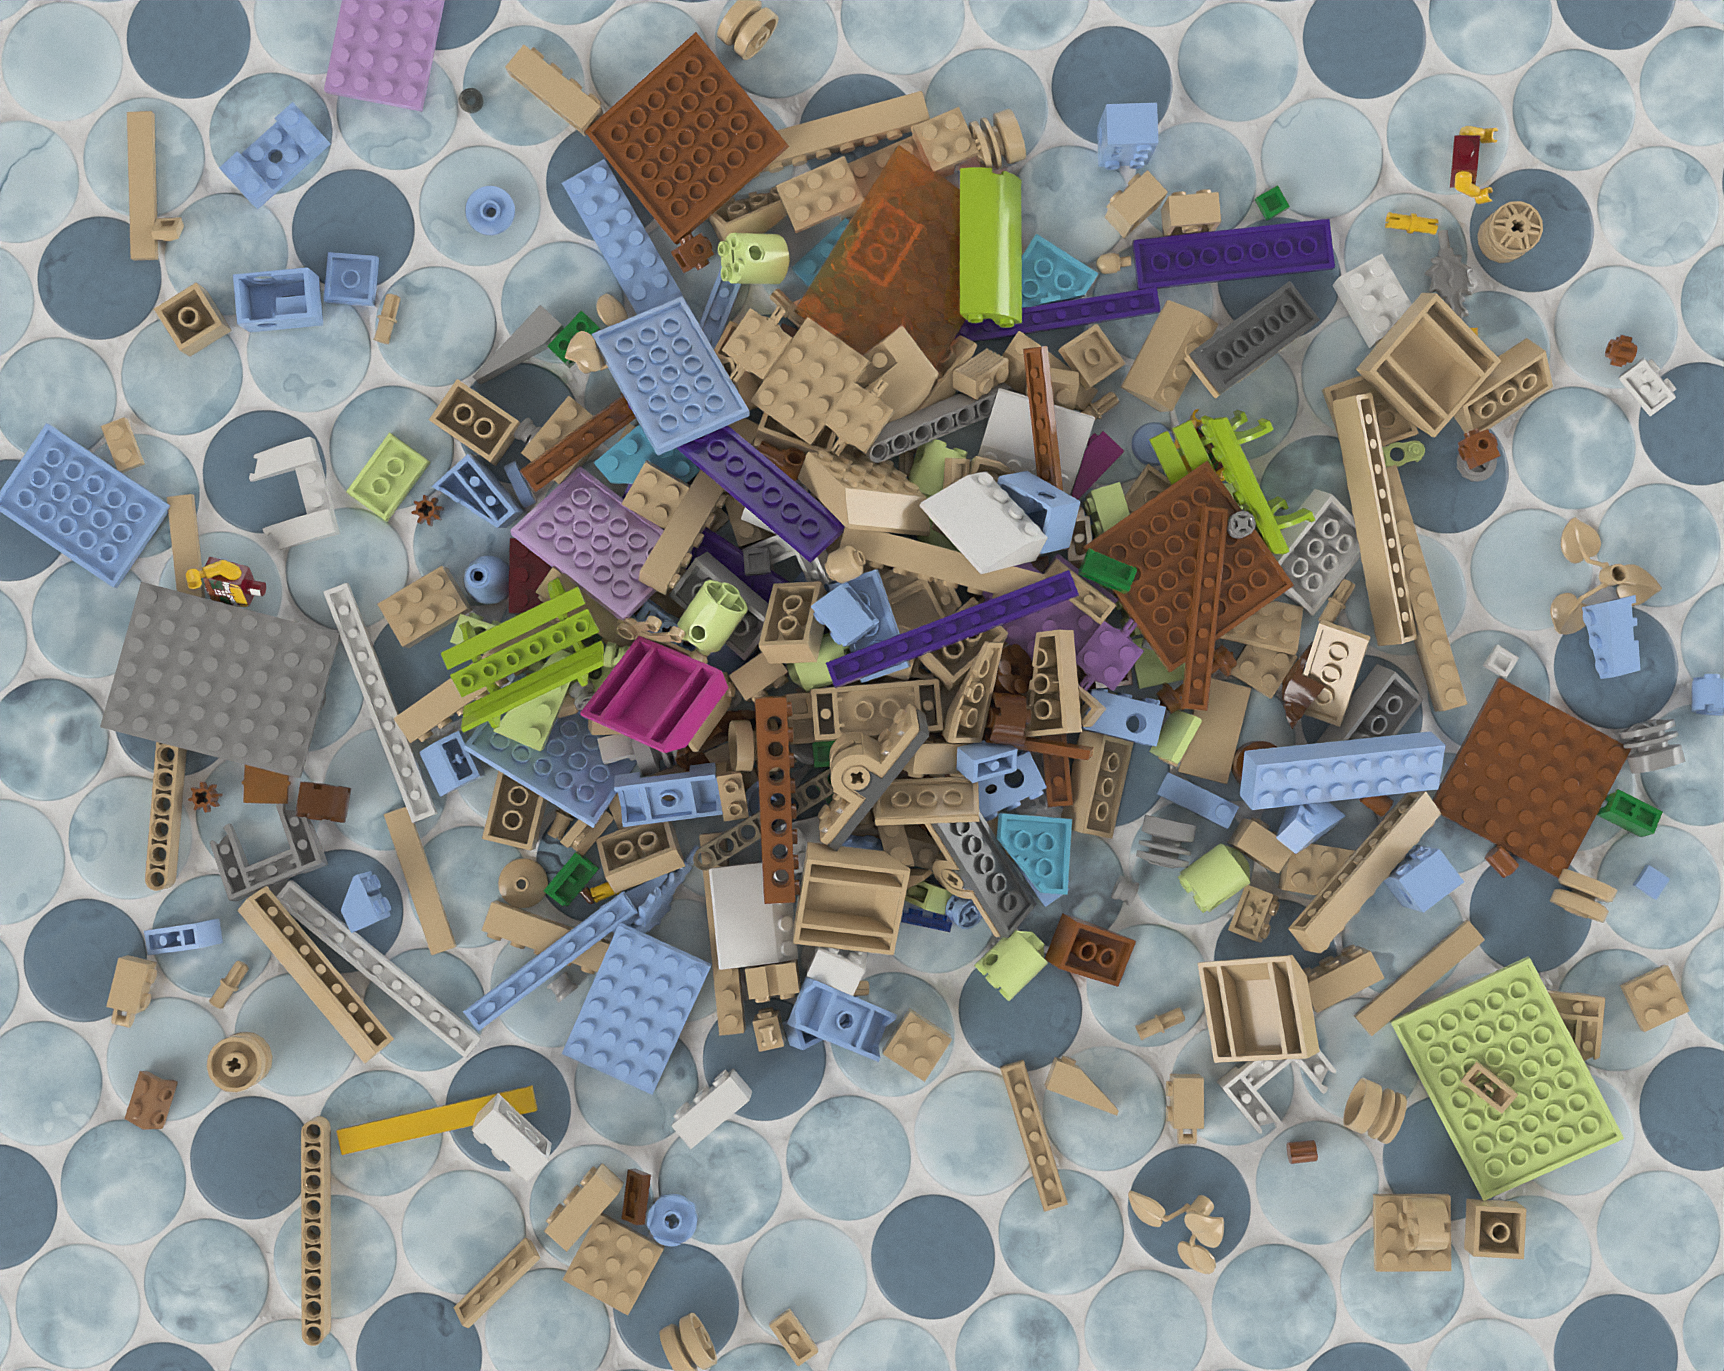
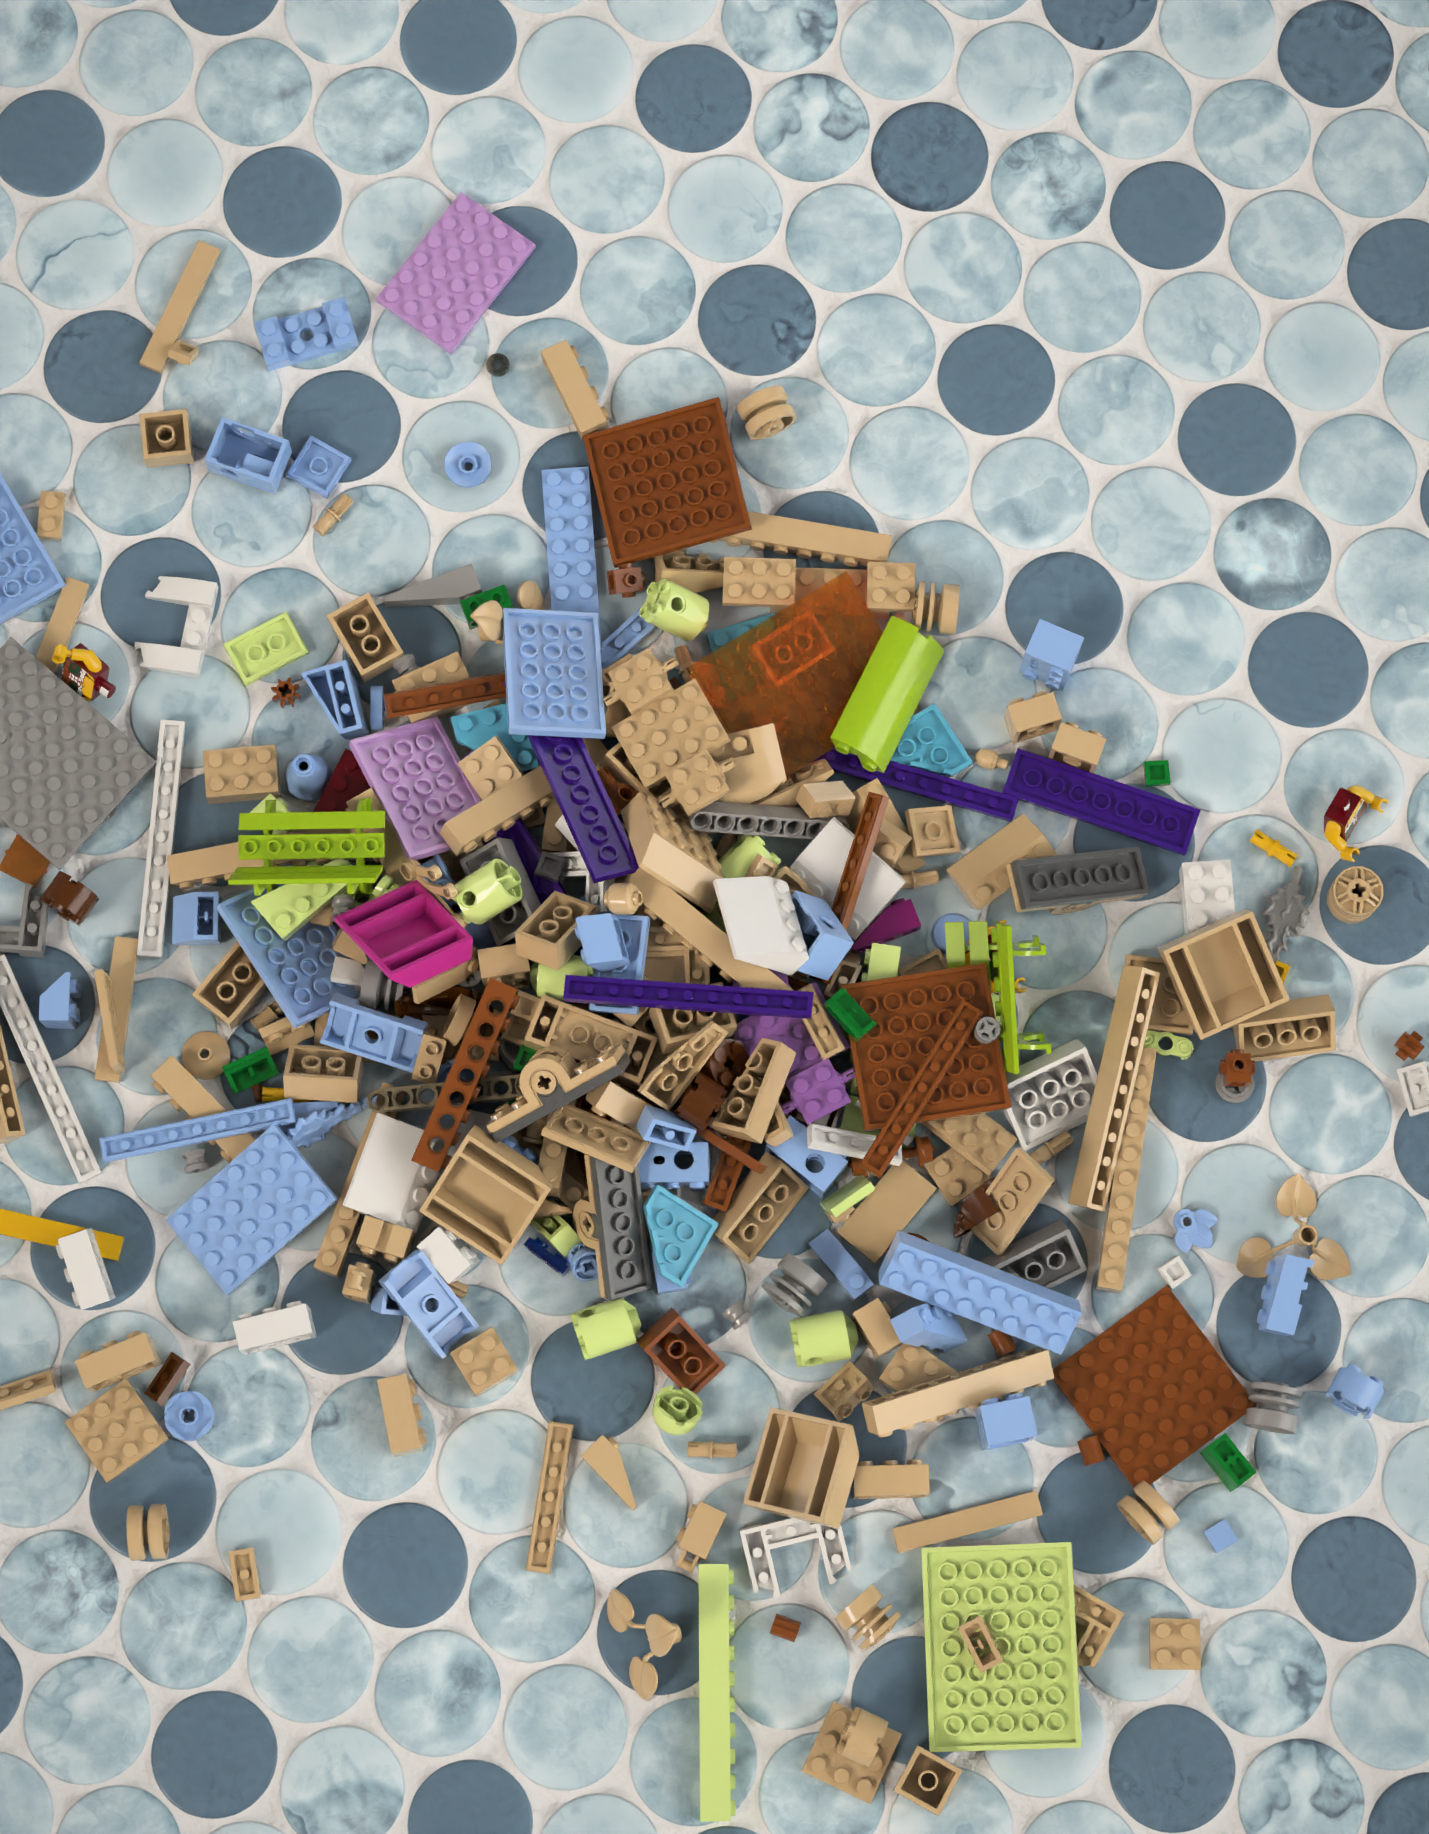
camera: 25 degrees right, 10 degrees down
none -> tan tile [94,969,126,1074]
none -> tan brick [377,1374,428,1457]
none -> yellowish green cylinder [652,1386,703,1435]
none -> yellowish green brick [698,1564,736,1822]
none -> white tile [807,1123,902,1166]
none -> light blue plate [1173,1209,1217,1253]

